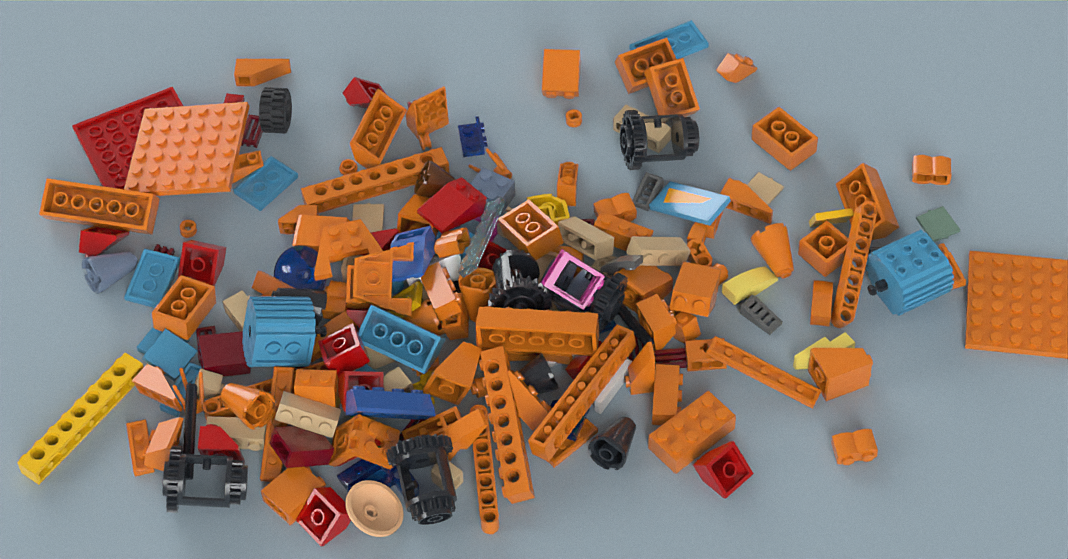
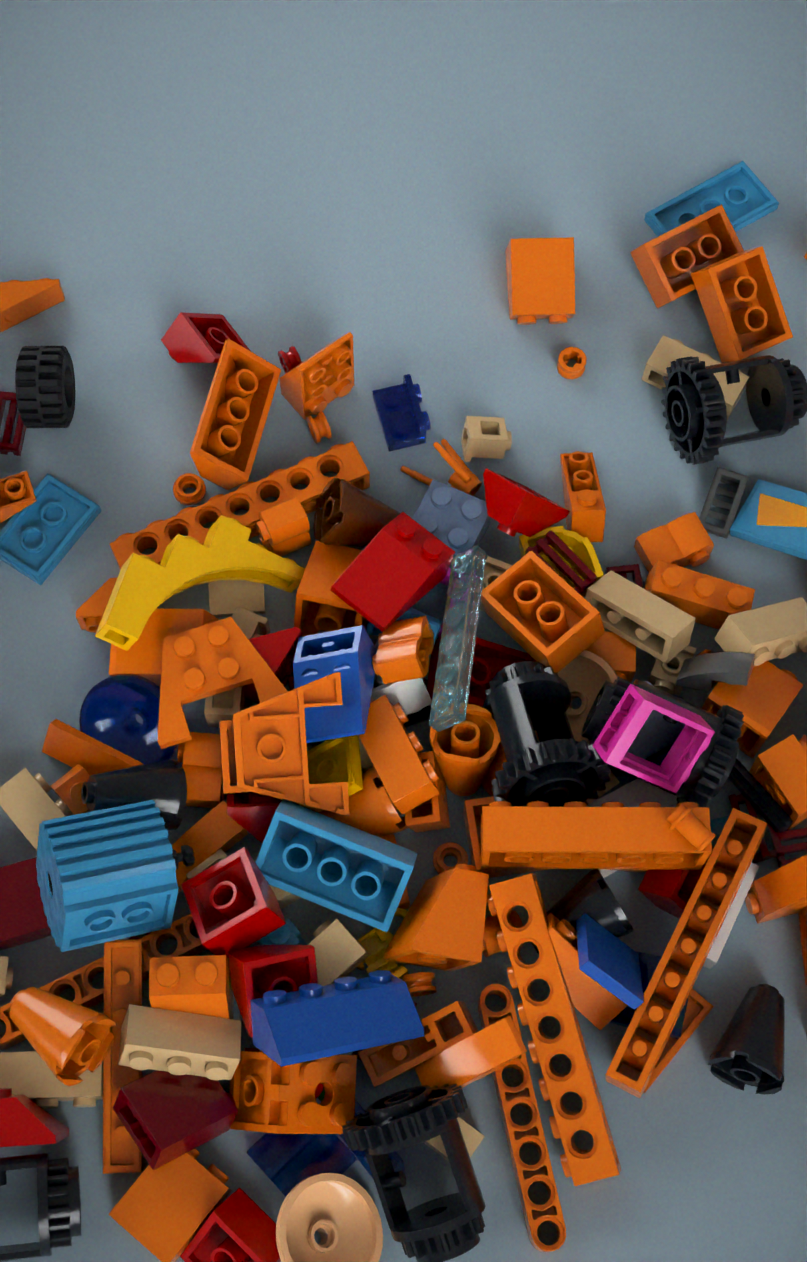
camera: 10 degrees left, 15 degrees up
none -> yellow arch [95,515,305,651]
none -> orange brick [256,497,311,557]
none -> orange bush [402,972,437,997]
none -> tan brick [461,416,512,462]
none -> red slope [483,468,570,537]
none -> dark red tile [525,530,597,594]
none -> blue tile [576,913,644,1010]
none -> orange pin [667,804,717,853]

